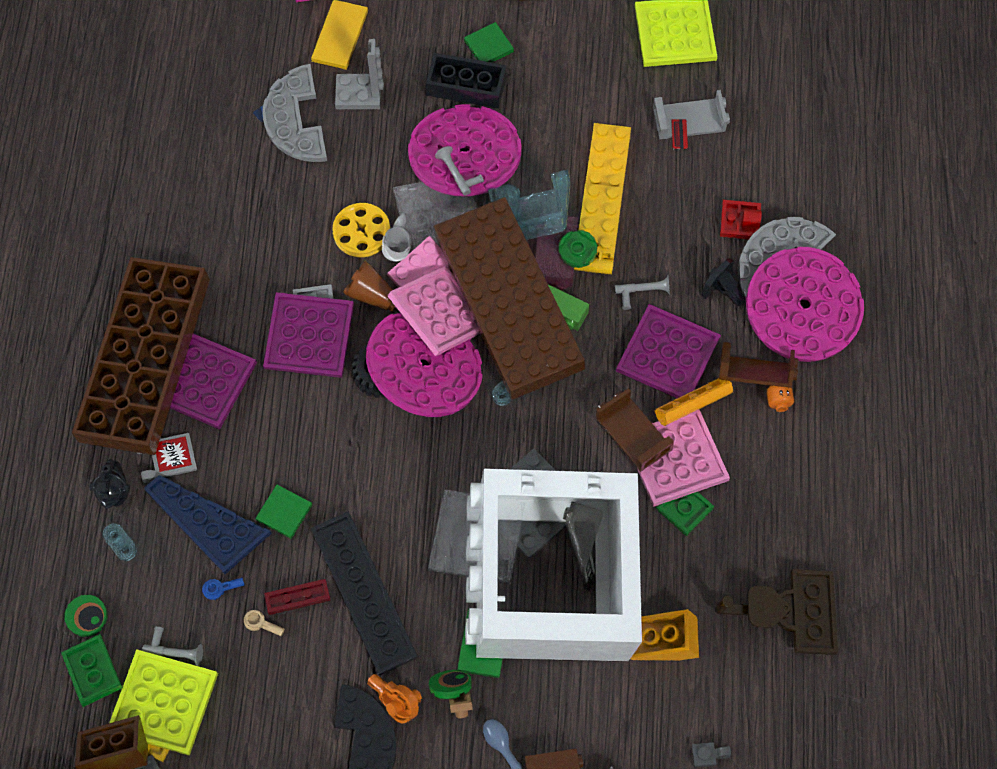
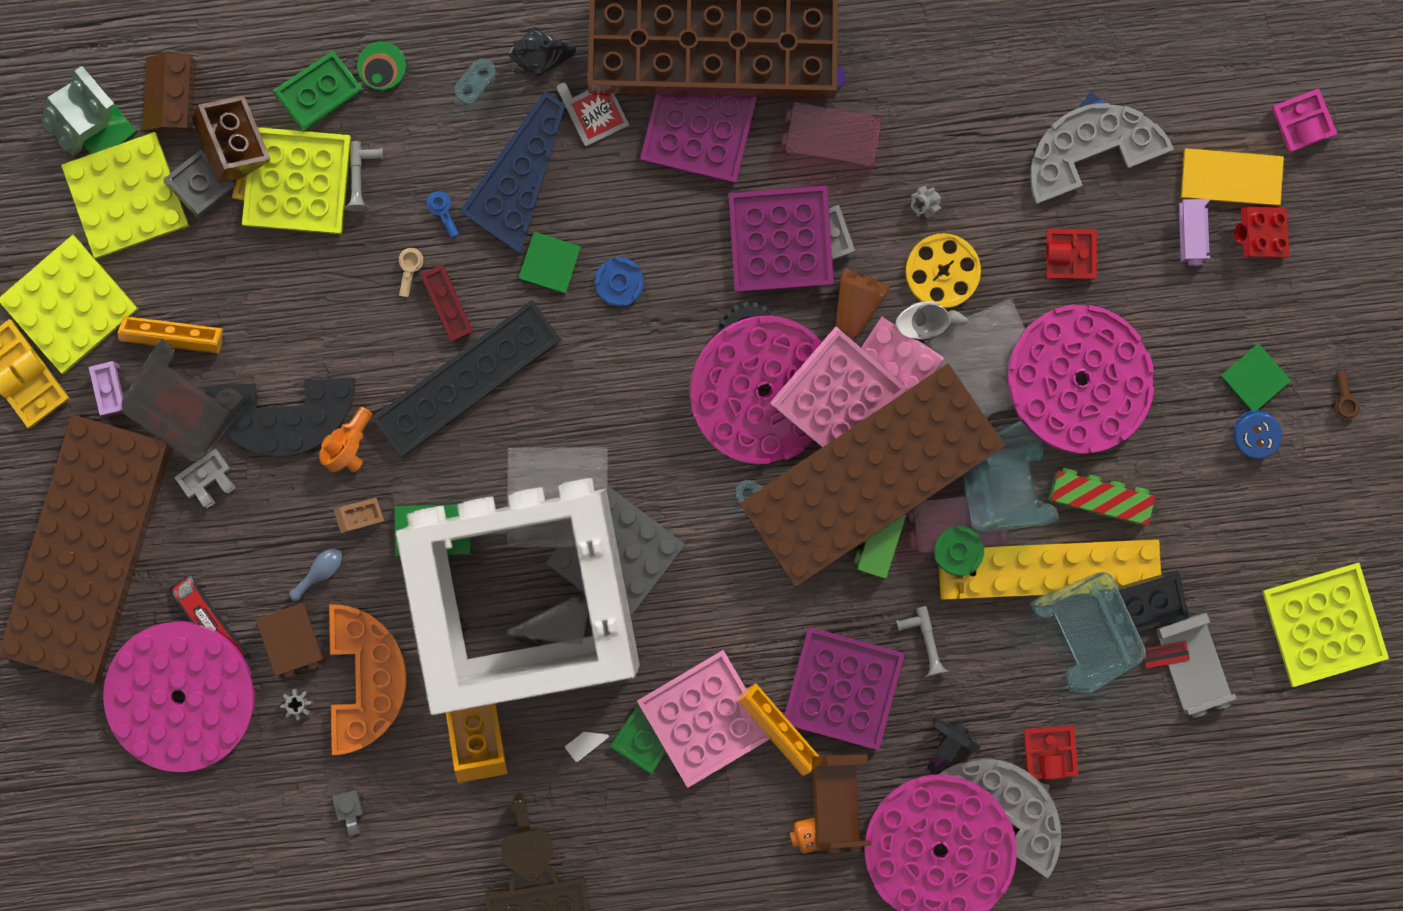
camera: 75 degrees right, 20 degrees up
light grey bracket [335,39,384,109] -> none
black brick [426,53,507,108] -> none
green tile [429,670,472,699] -> none
light grey piece [435,146,484,196] -> none
reddish brown panel [596,388,674,472] -> none
none -> orange plate [329,604,407,755]
none -> white sticker [565,732,609,762]
none -> blue tile [595,257,644,307]
none -> clear pink panel [781,102,882,170]
none -> light grey gear [911,186,941,218]
none -> clear light blue windscreen [1030,572,1145,693]
none -> red plate [1046,229,1097,280]
none -> brick [1048,468,1156,526]
none -> black tile [1105,570,1189,638]
none -> lavender window [1179,199,1211,266]
none -> blue head [1233,410,1282,459]
none -> red plate [1234,207,1290,258]

